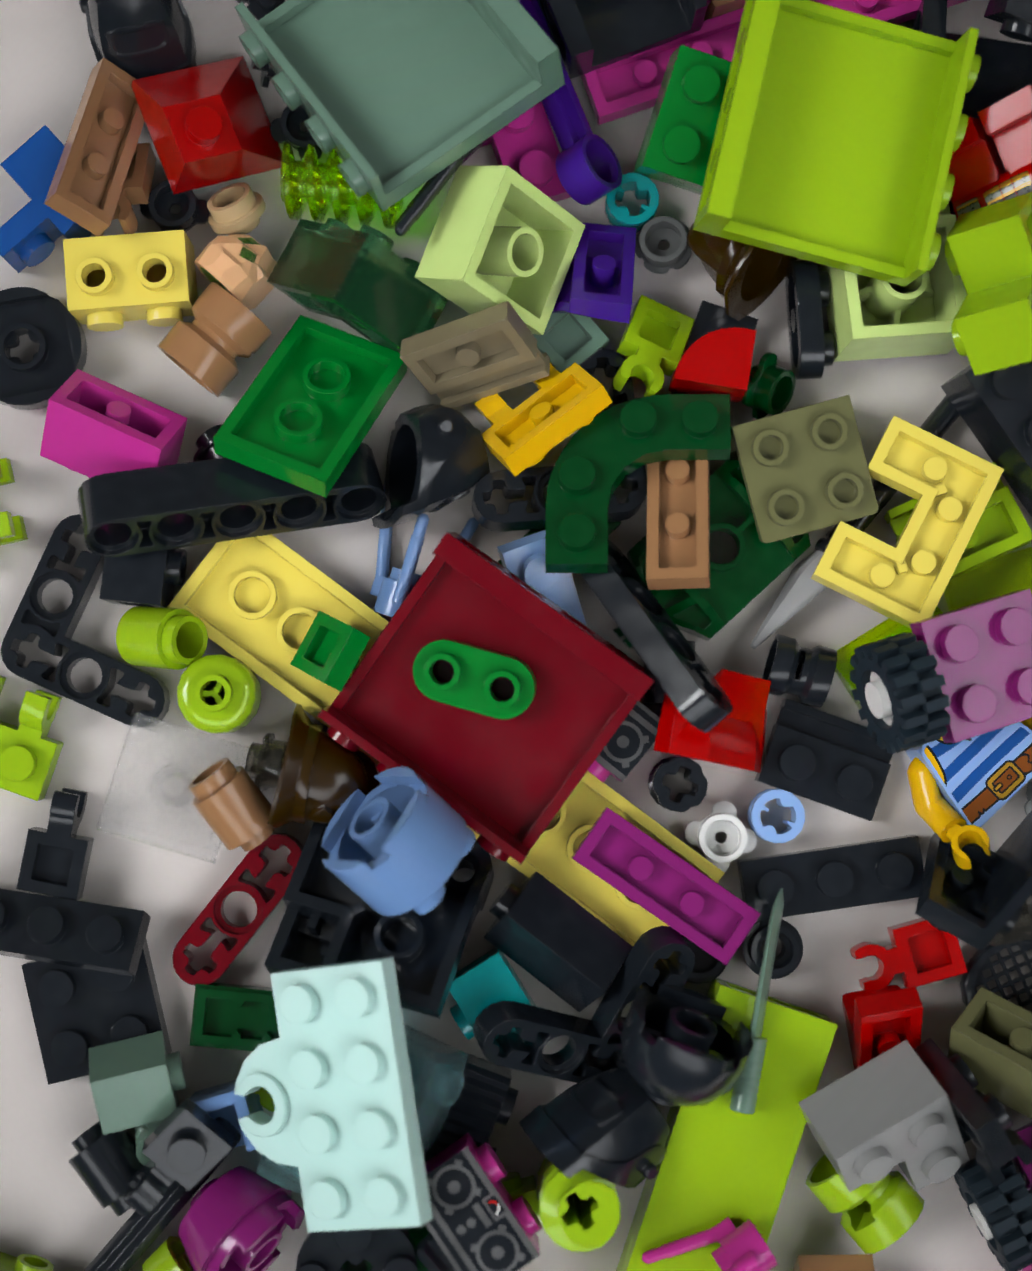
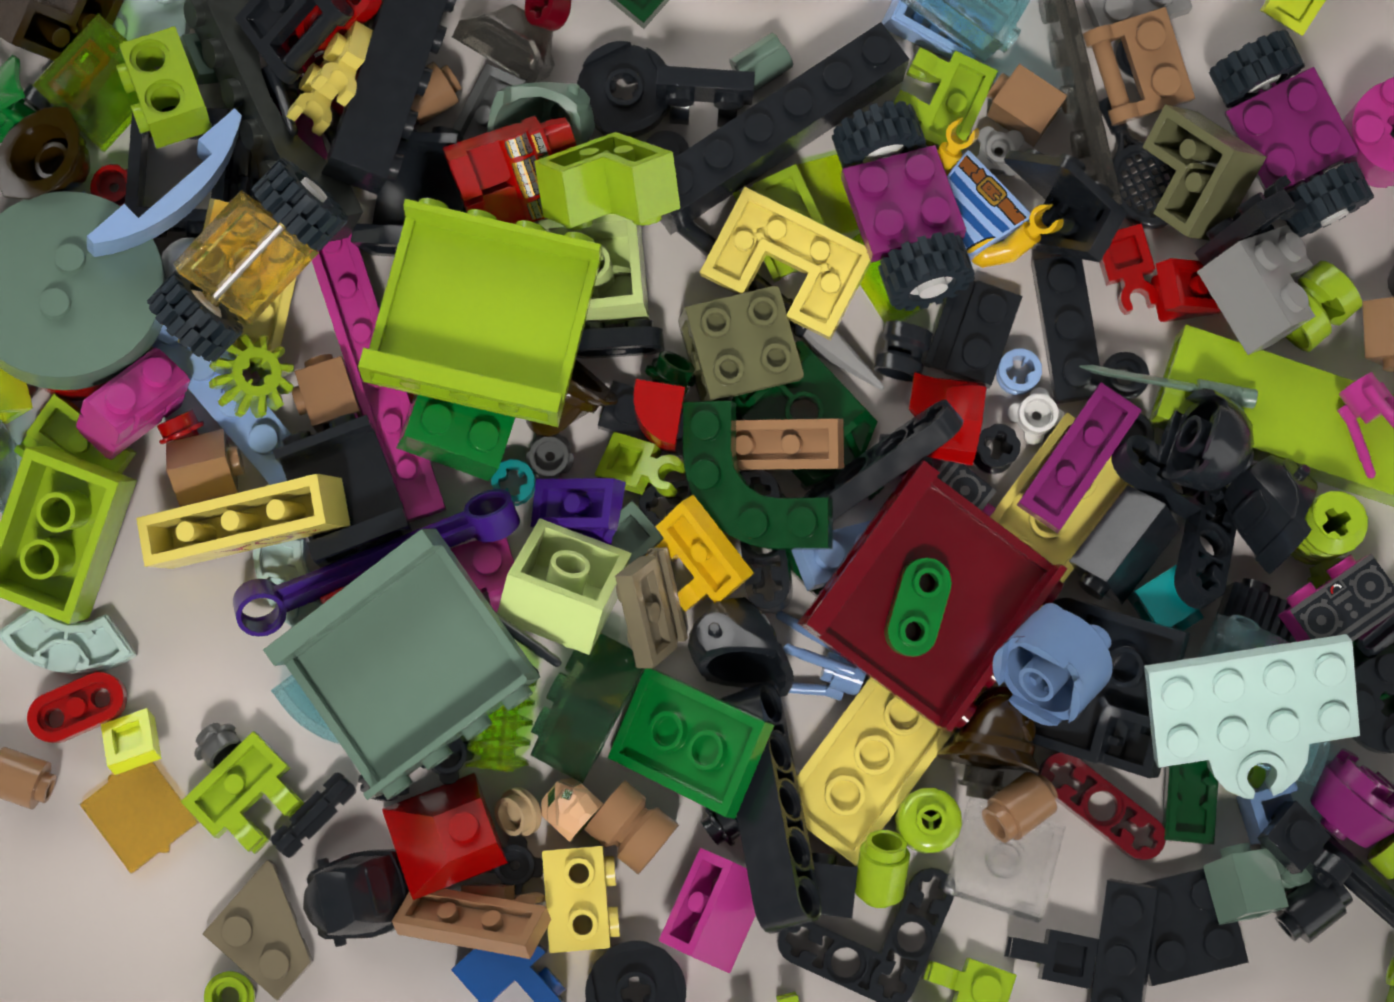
camera: 85 degrees left, 5 degrees down
green plate [291,611,370,692] -> none

